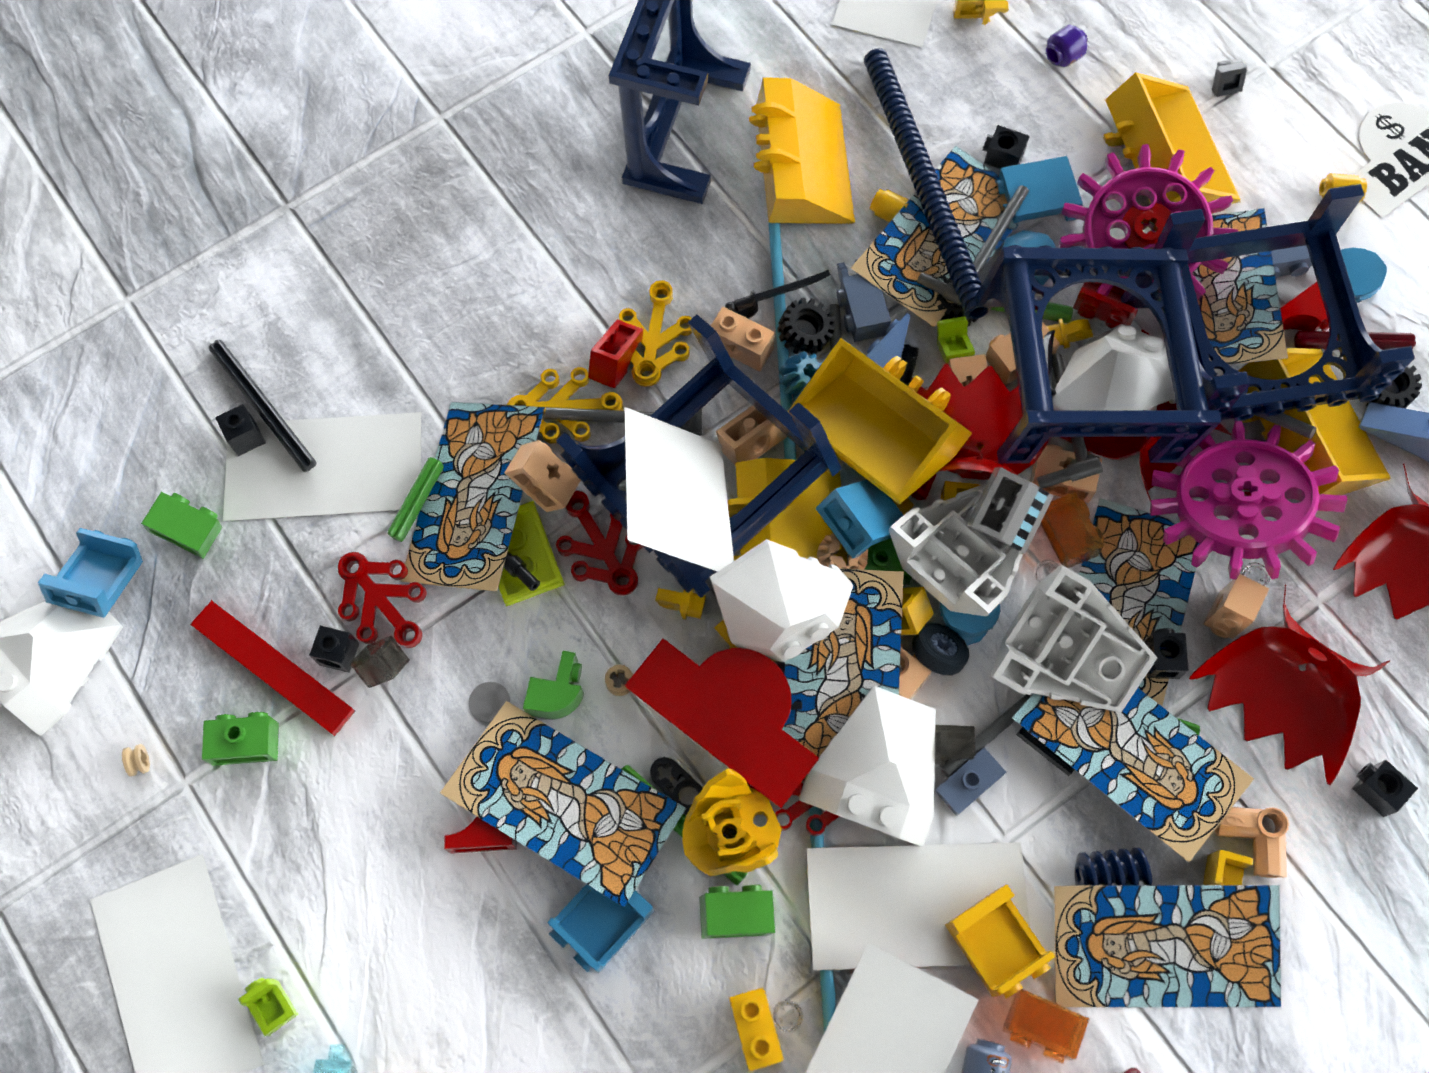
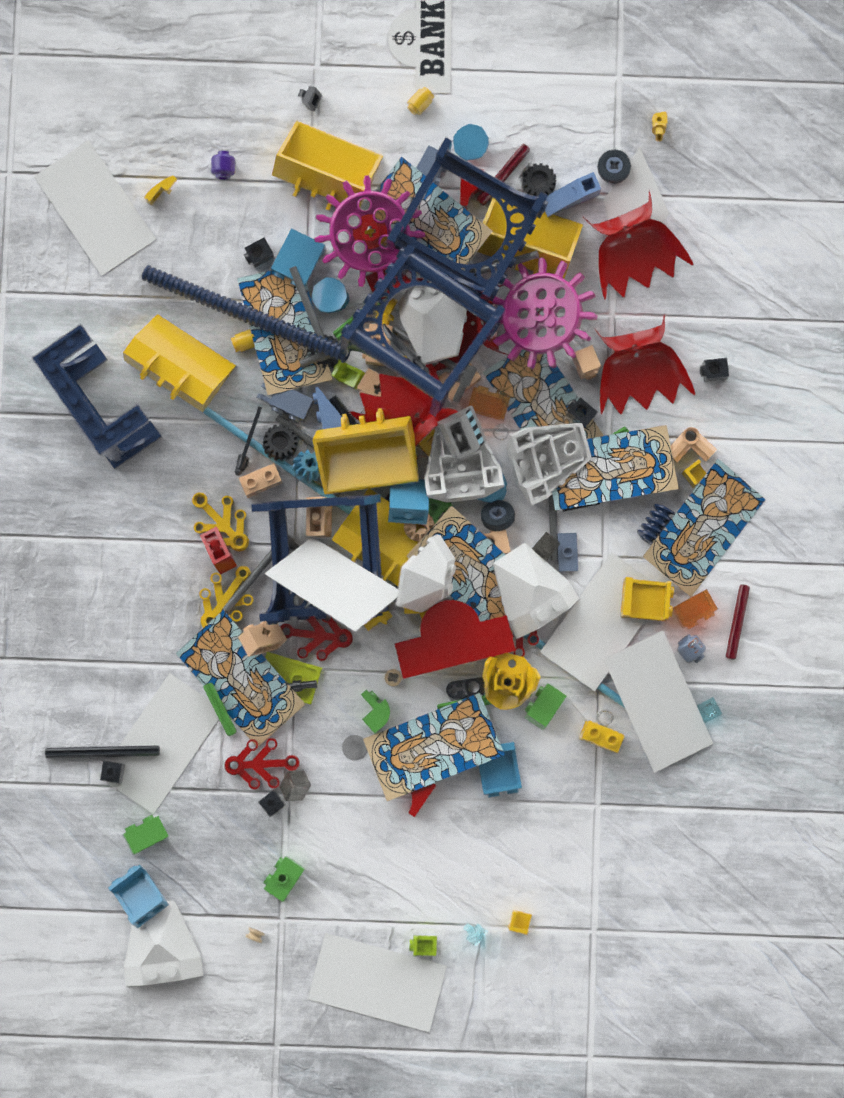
camera: 55 degrees left, 15 degrees up
red tile [190,600,355,736] -> none
yellow panel [901,587,934,635] -> none

